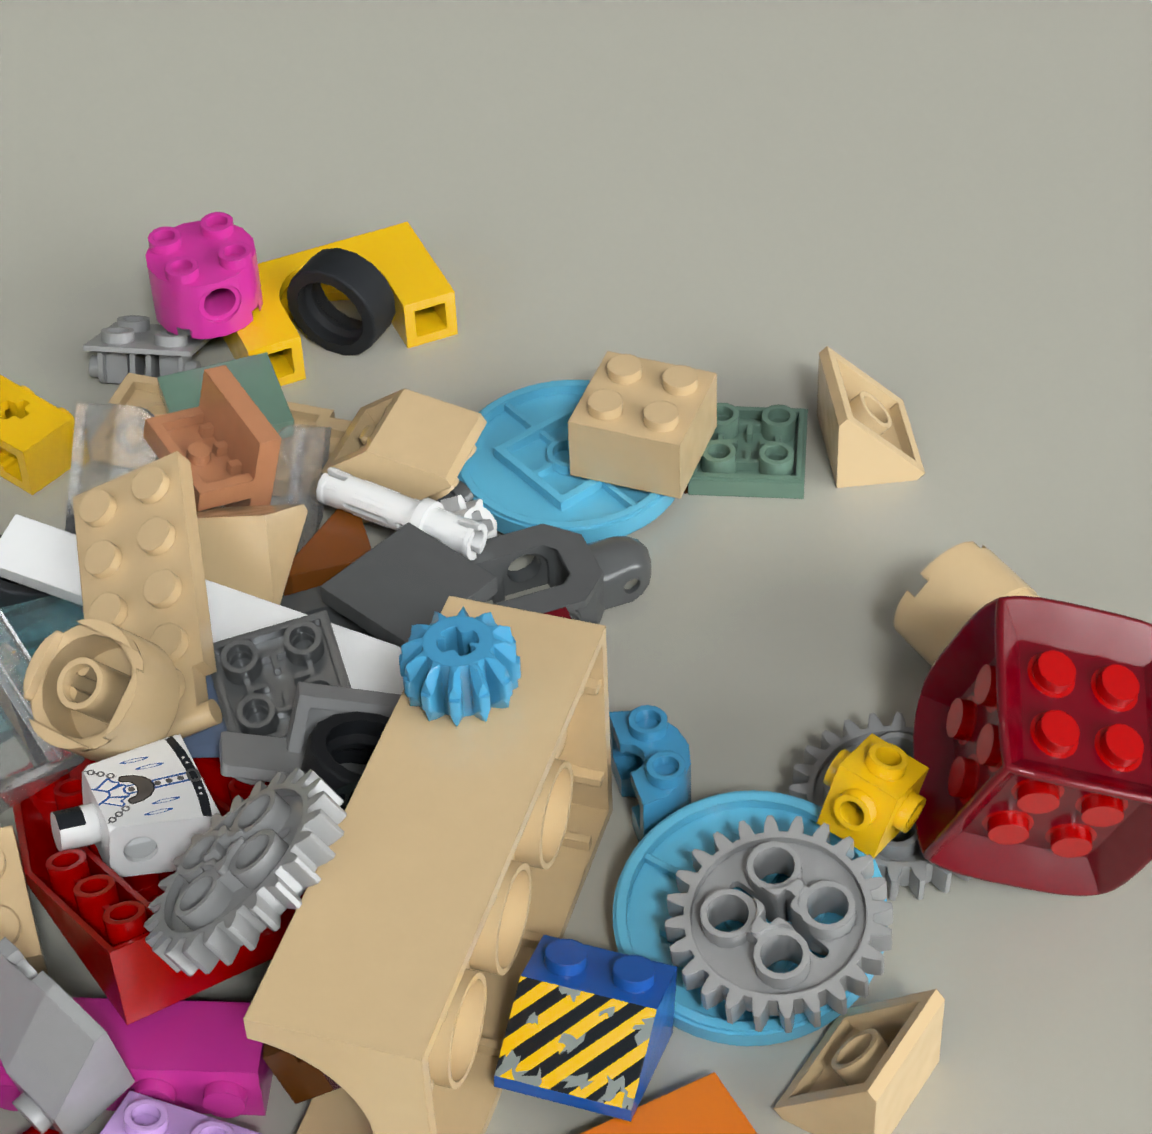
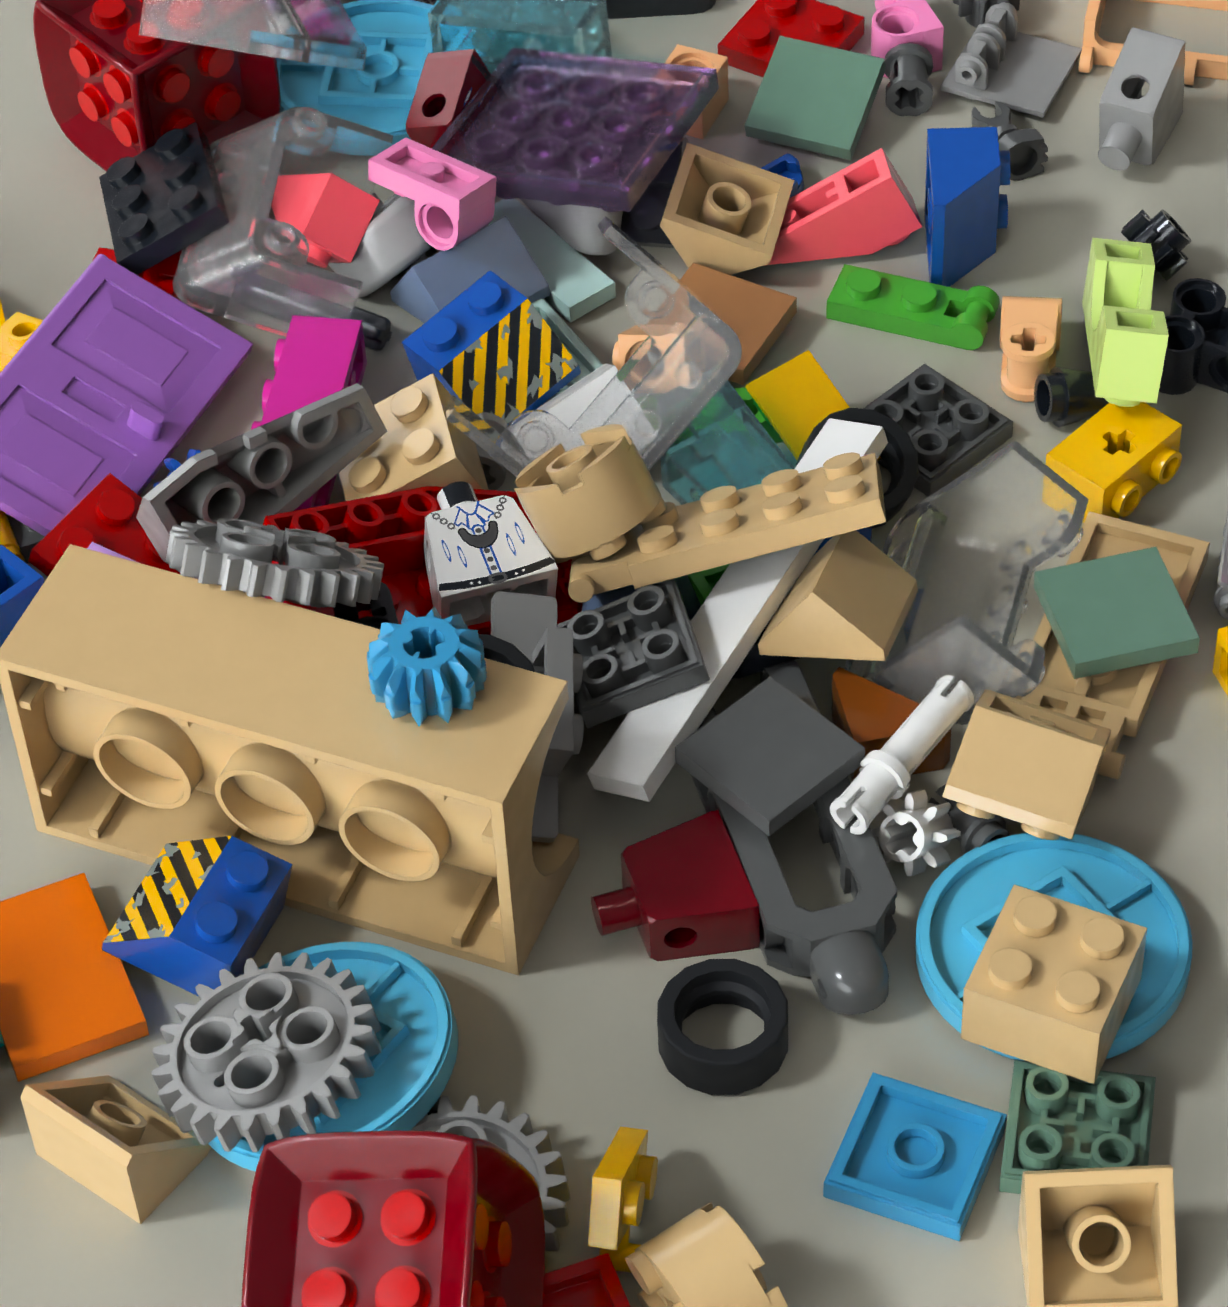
camera: 95 degrees right, 5 degrees up
nougat bracket [143,365,282,512] -> none
dark azure cylinder [610,705,691,842] -> none
yellow brick [817,733,929,859] -> none
none -> yellow plate [588,1126,658,1273]
none -> black tyre [657,959,788,1095]
none -> dark azure tile [823,1072,1007,1242]

